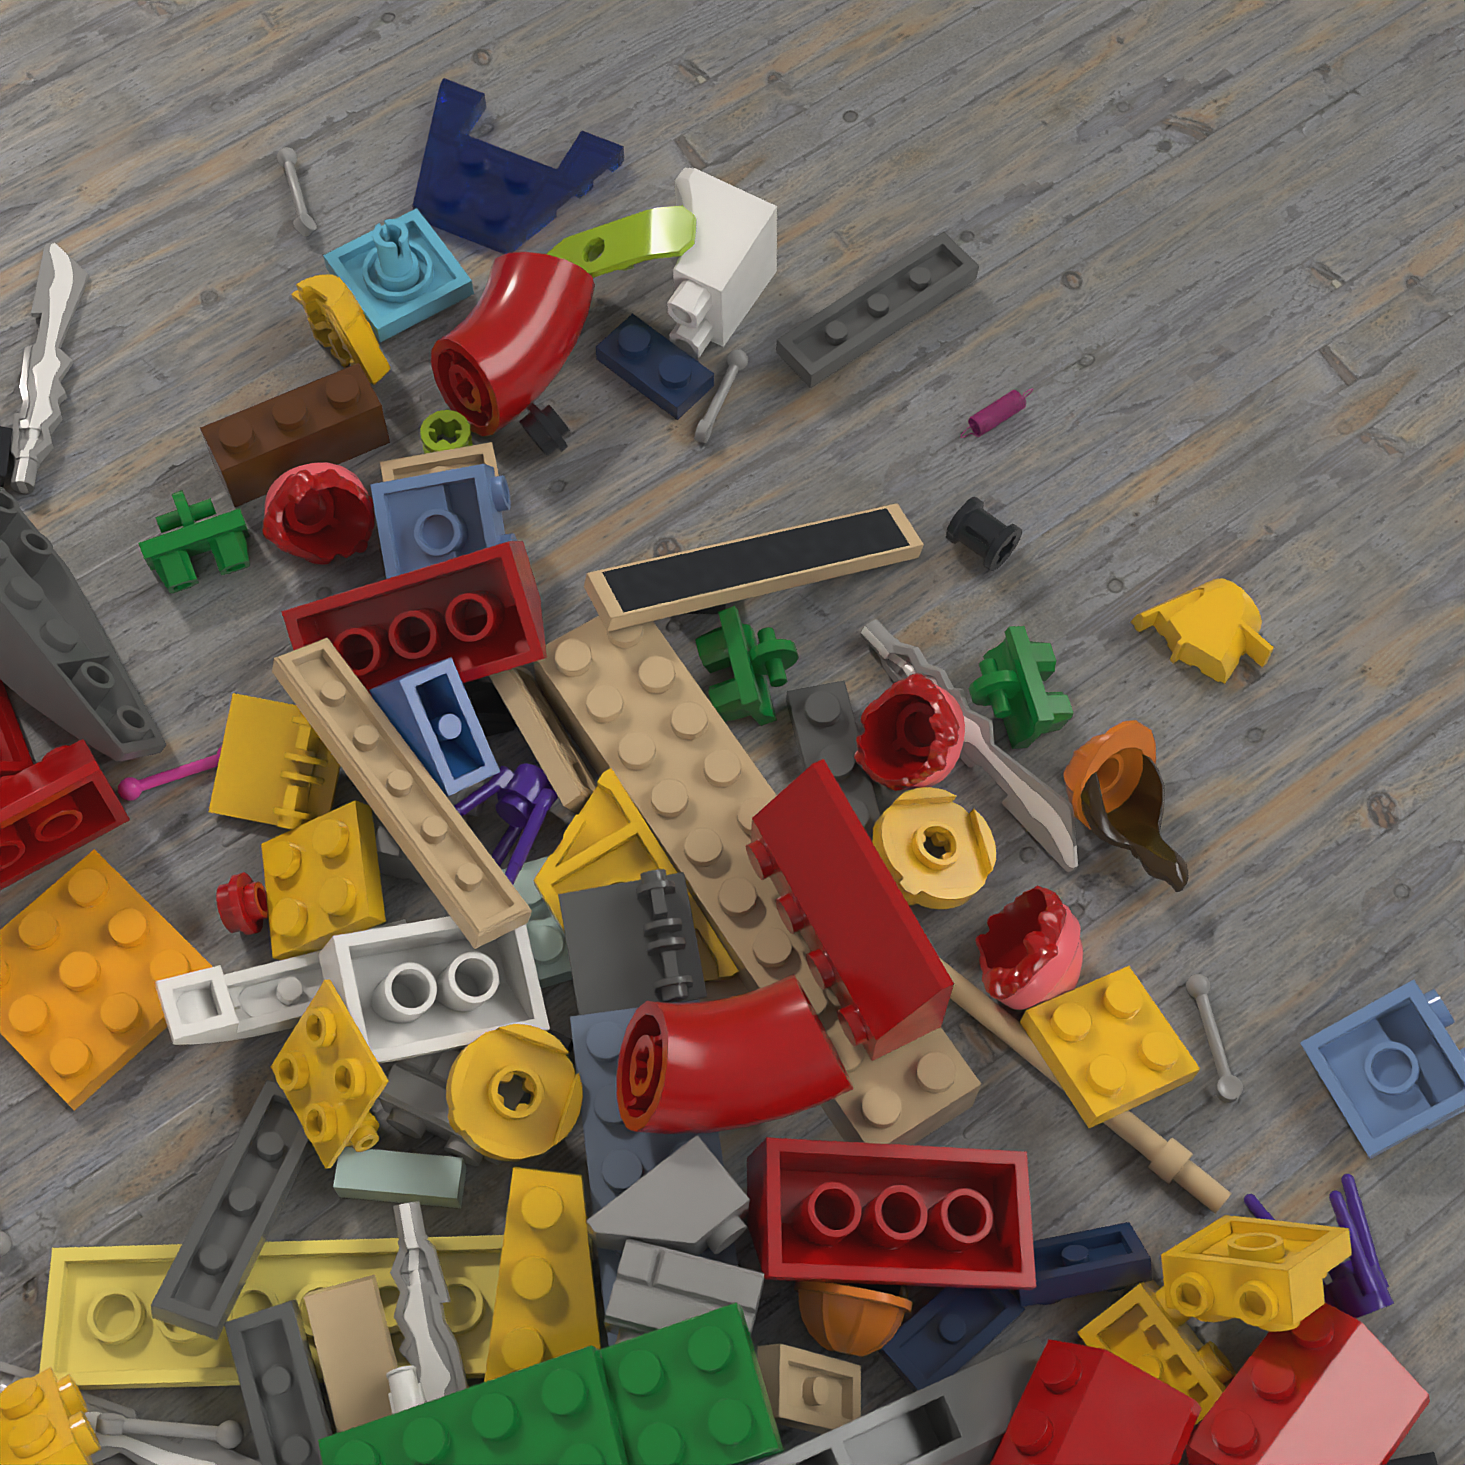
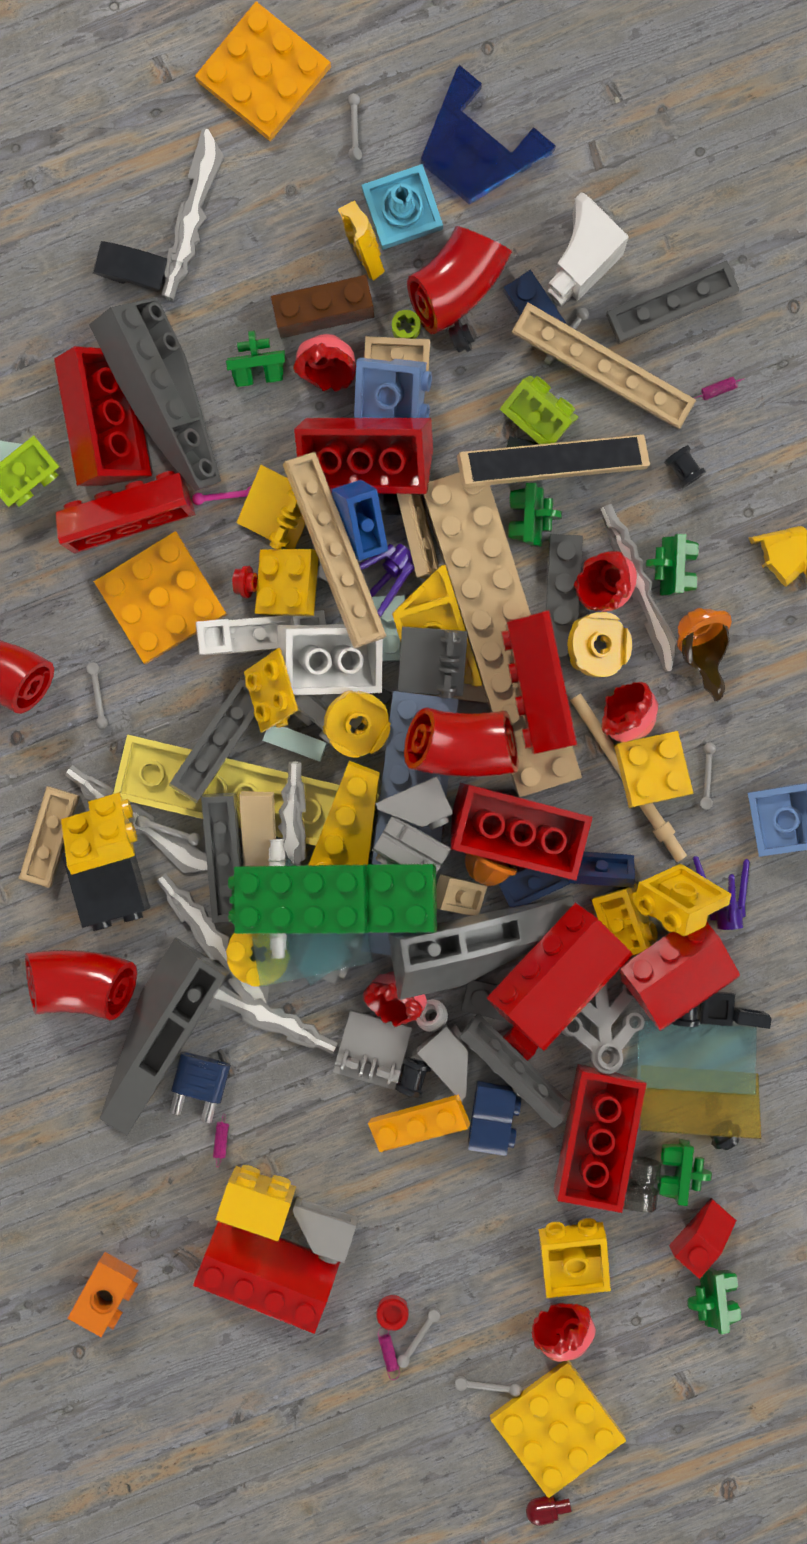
camera: 20 degrees right, 25 degrees up
lime piece [547,205,697,278] -> none
none -> light orange plate [195,1,331,142]
none -> lime bracket [499,376,578,445]
none -> tan tile [511,303,696,429]

